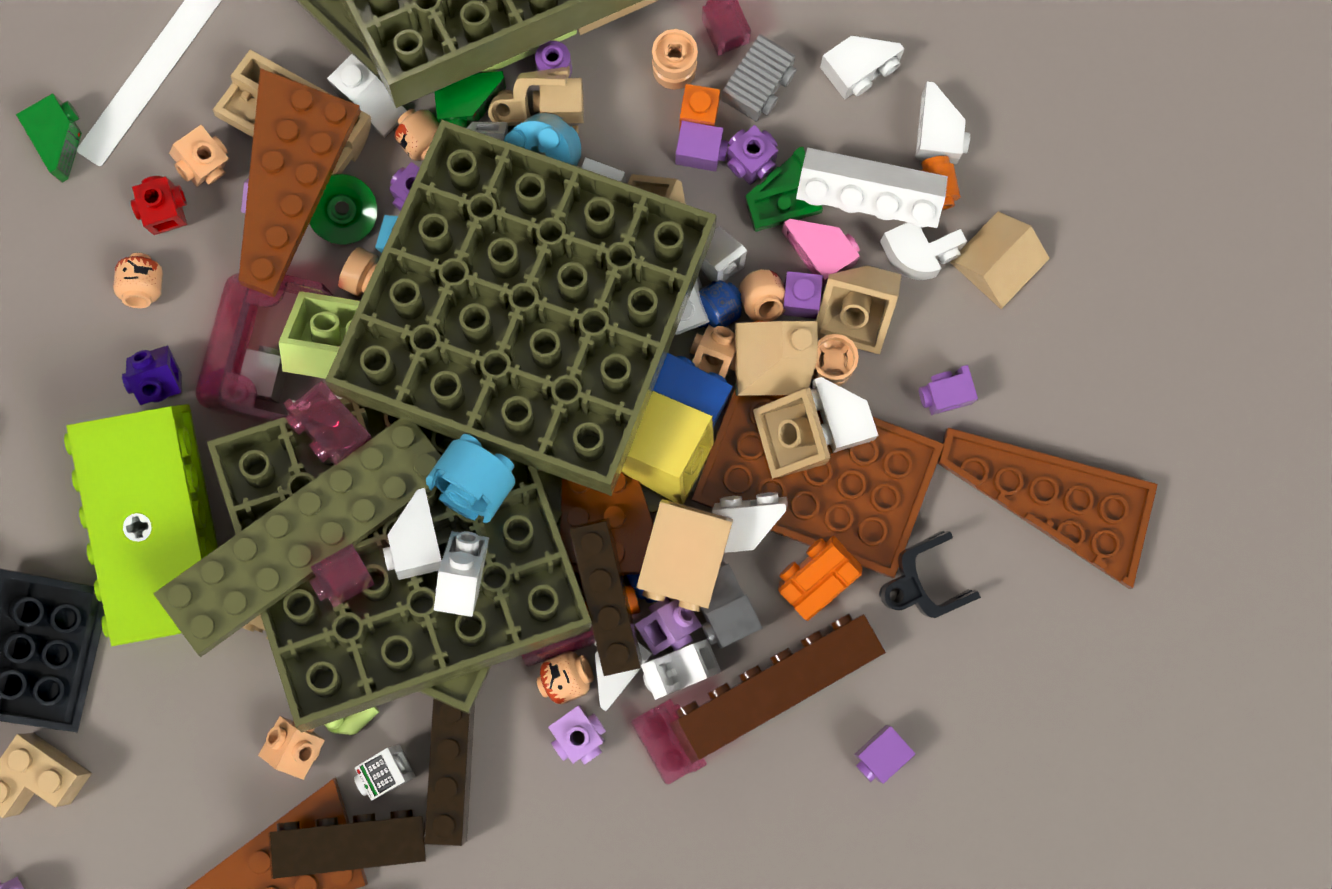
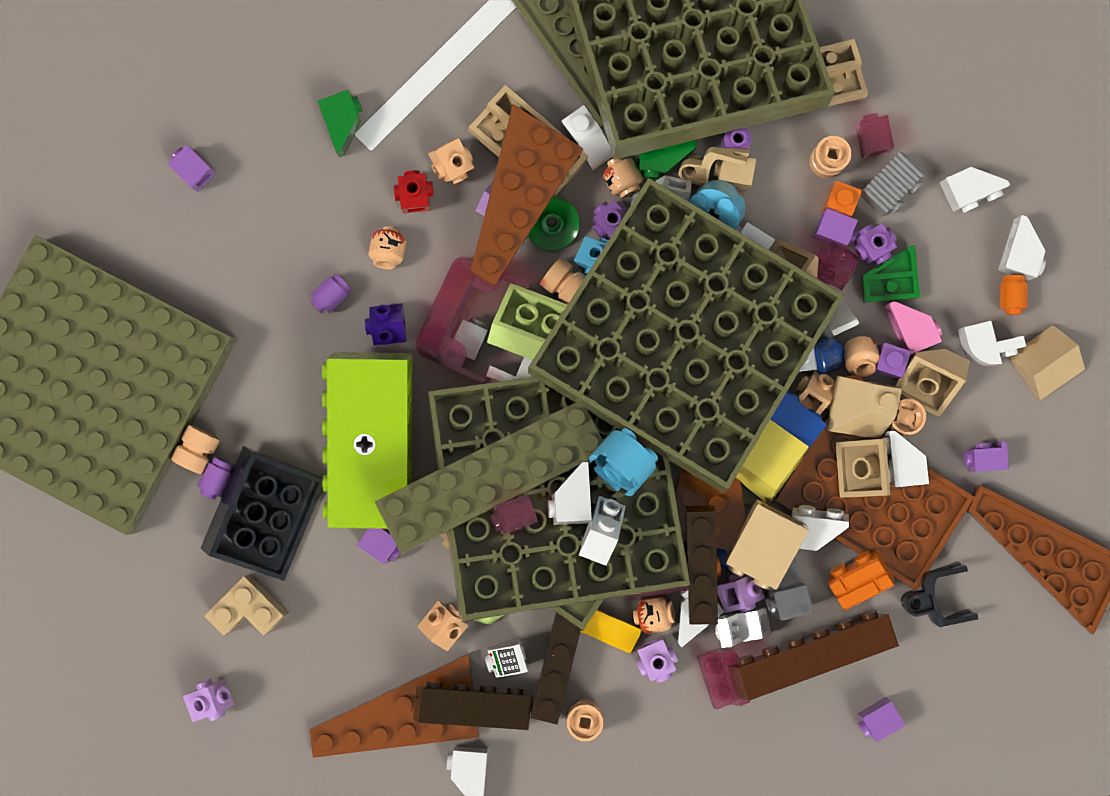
camera: 10 degrees right, 5 degrees up
clear pink bracket [283,381,372,465] -> none
white brick [796,147,948,228] -> none
none -> medium lavender brick [310,274,351,314]
none -> medium lavender brick [357,528,400,564]
none -> light nougat wheel [567,699,603,741]
none -> yellow slope [580,609,642,654]
none -> clear pink brick [816,241,860,291]

